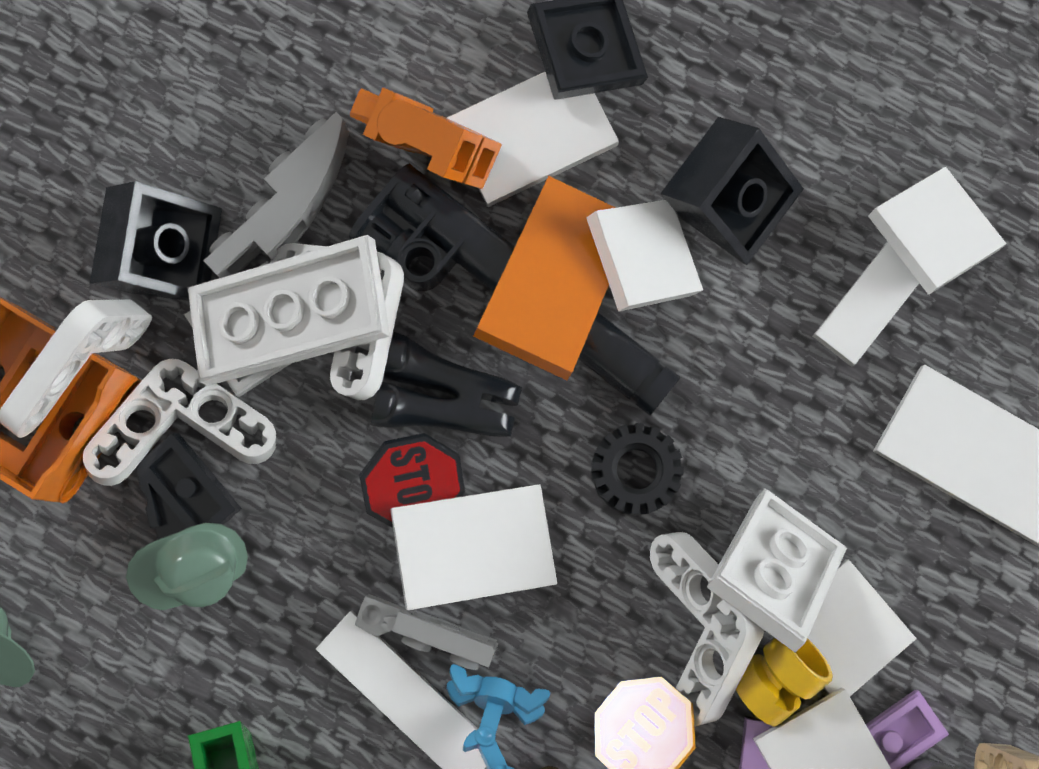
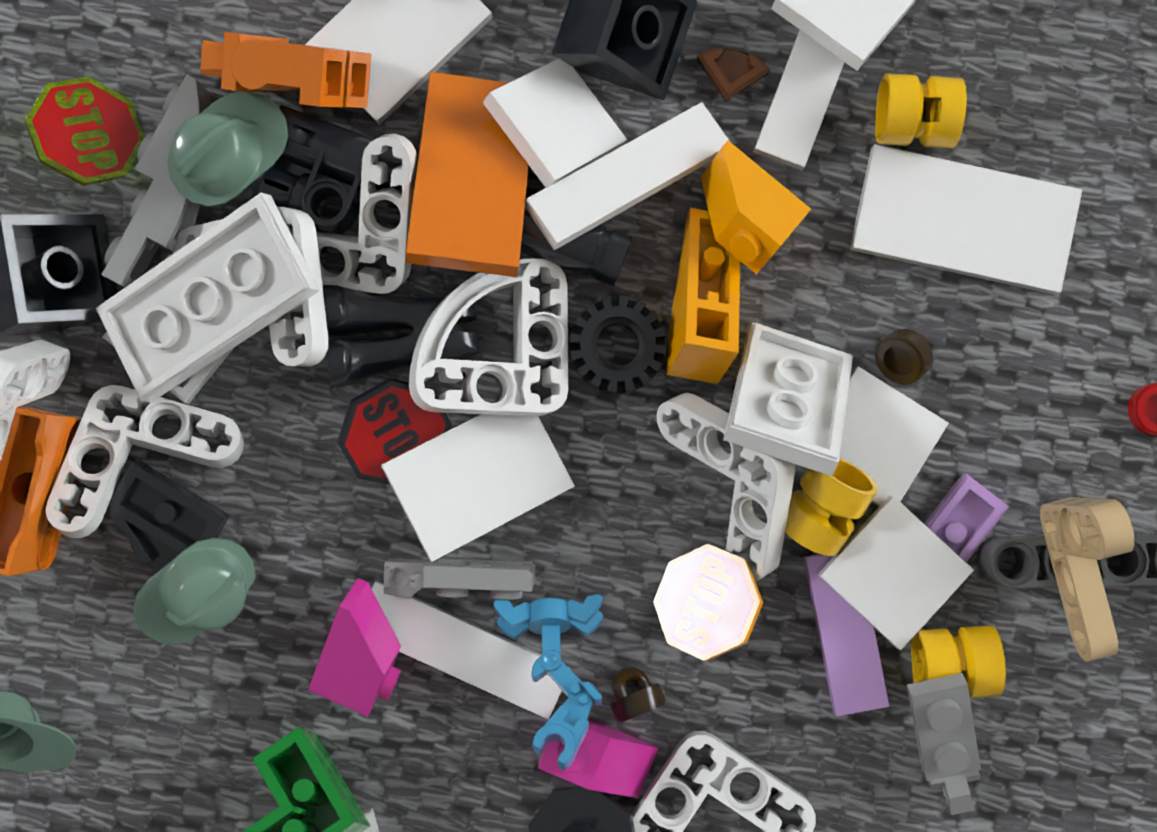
camera: 25 degrees left, 5 degrees up
none -> piece [24,77,145,186]
none -> sand green piece [167,91,288,206]
none -> white beam [289,133,418,294]
none -> dark pink slope [308,578,402,717]
none -> white beam [409,259,568,416]
none -> white tile [525,102,730,250]
none -> light orange slope [666,207,740,384]
none -> reddish brown tile [696,48,771,103]
none -> light orange slope [701,141,811,275]
none -> yellow wheel [875,73,967,149]
none -> dark brown tile [875,329,933,385]

